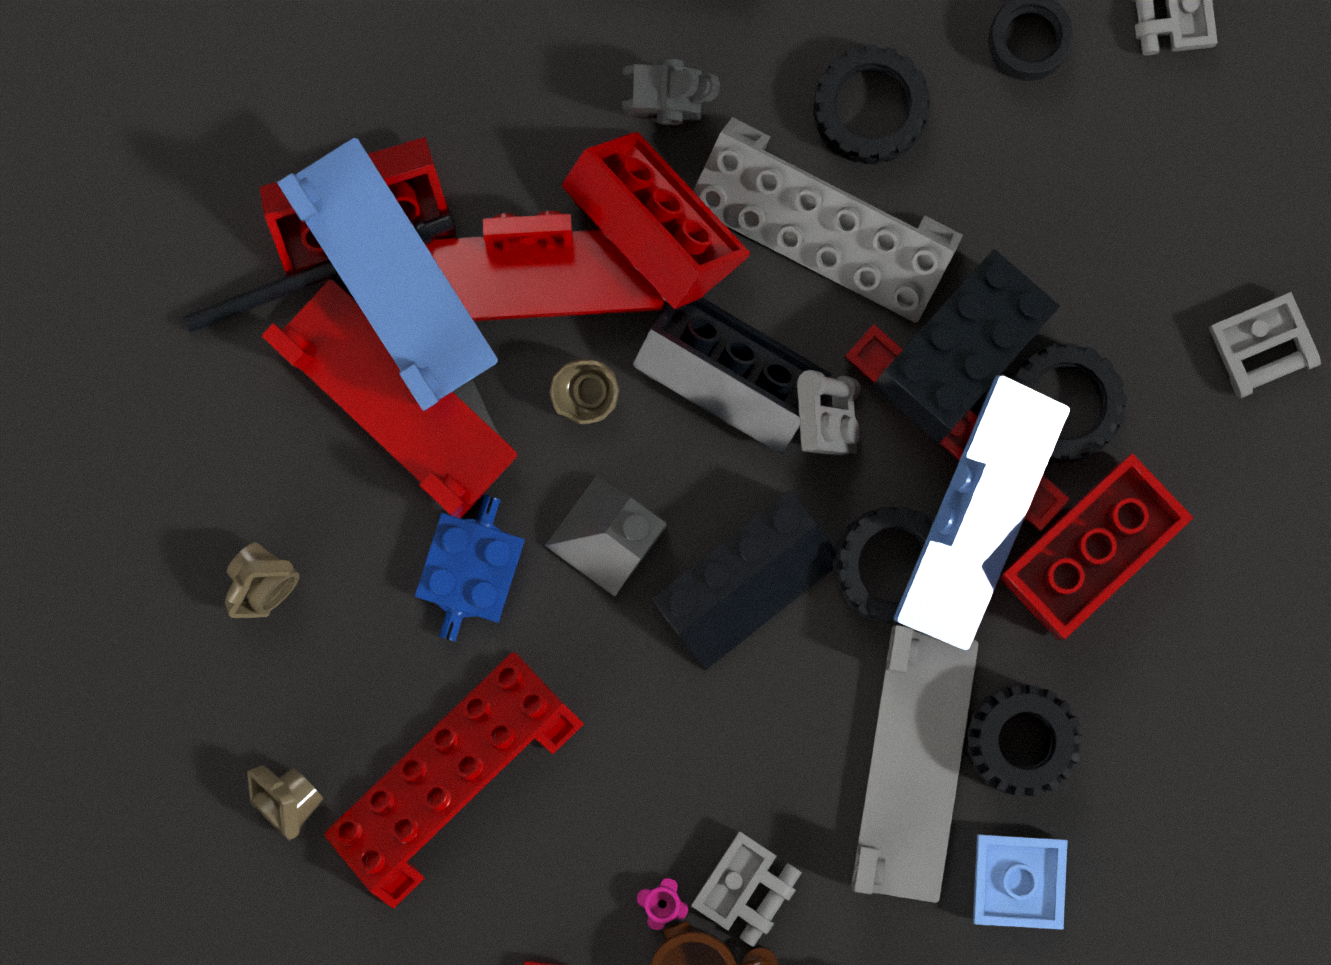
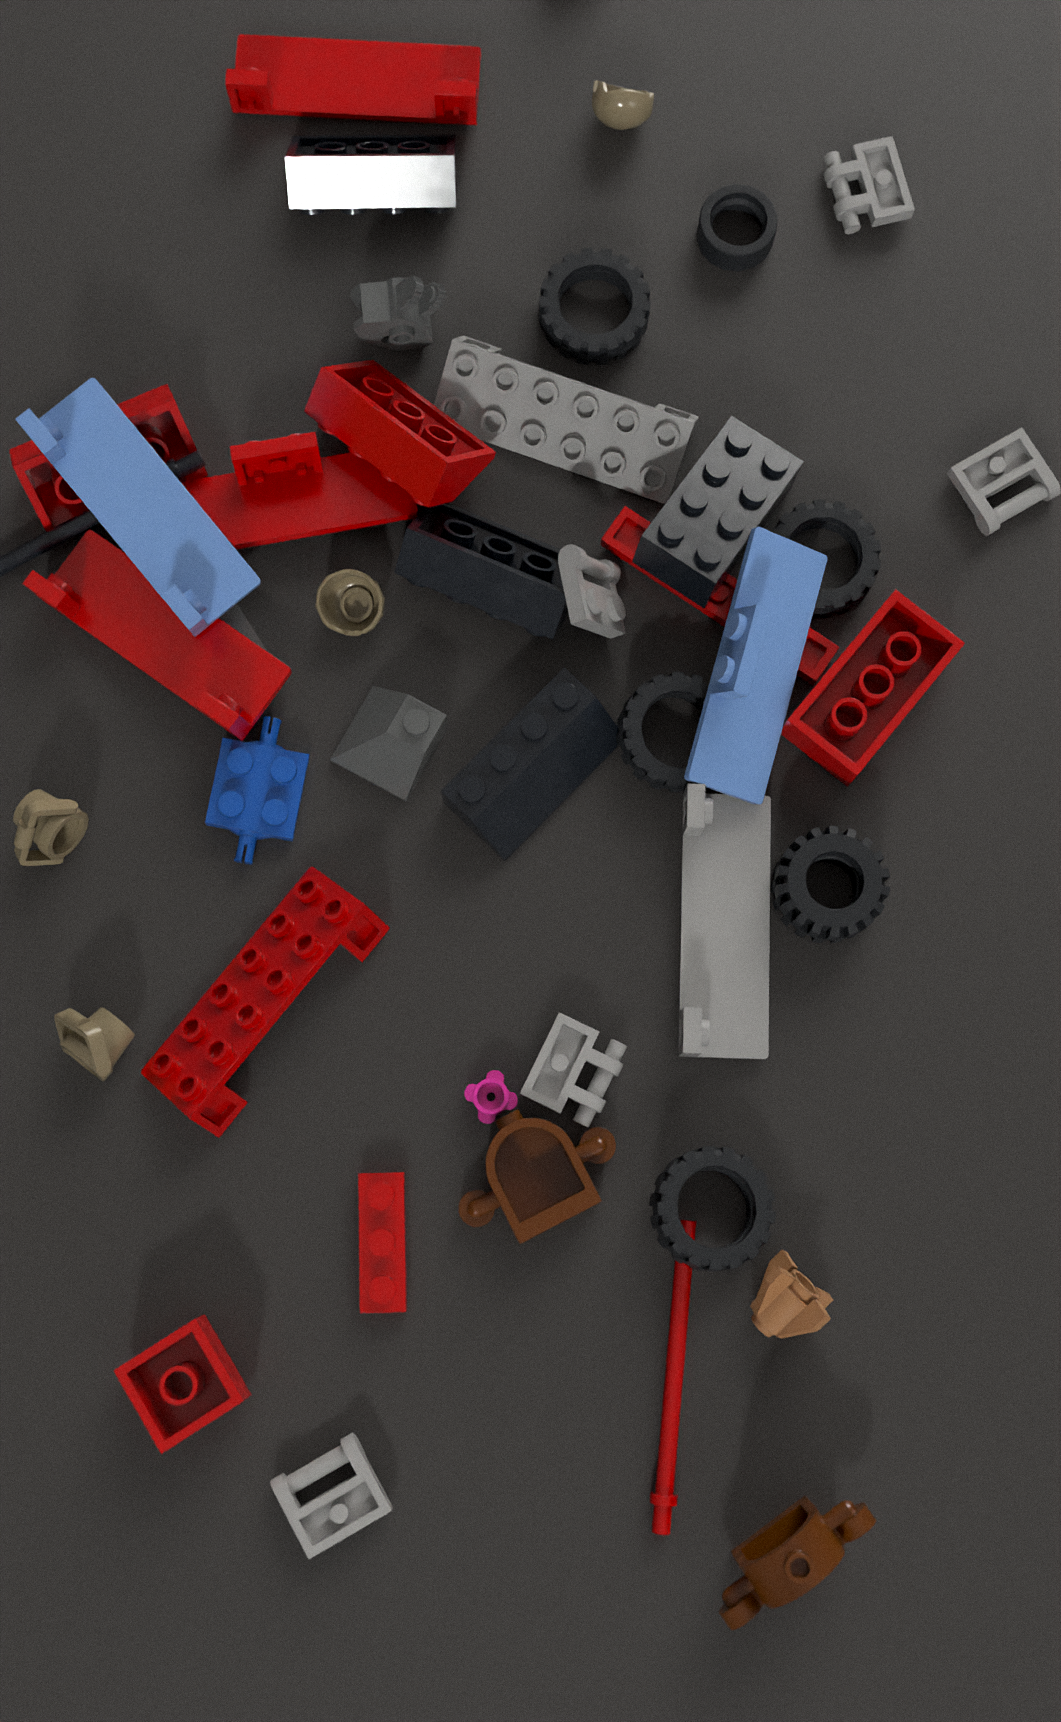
camera: 10 degrees left, 5 degrees down
light blue plate [973,834,1067,930] -> none

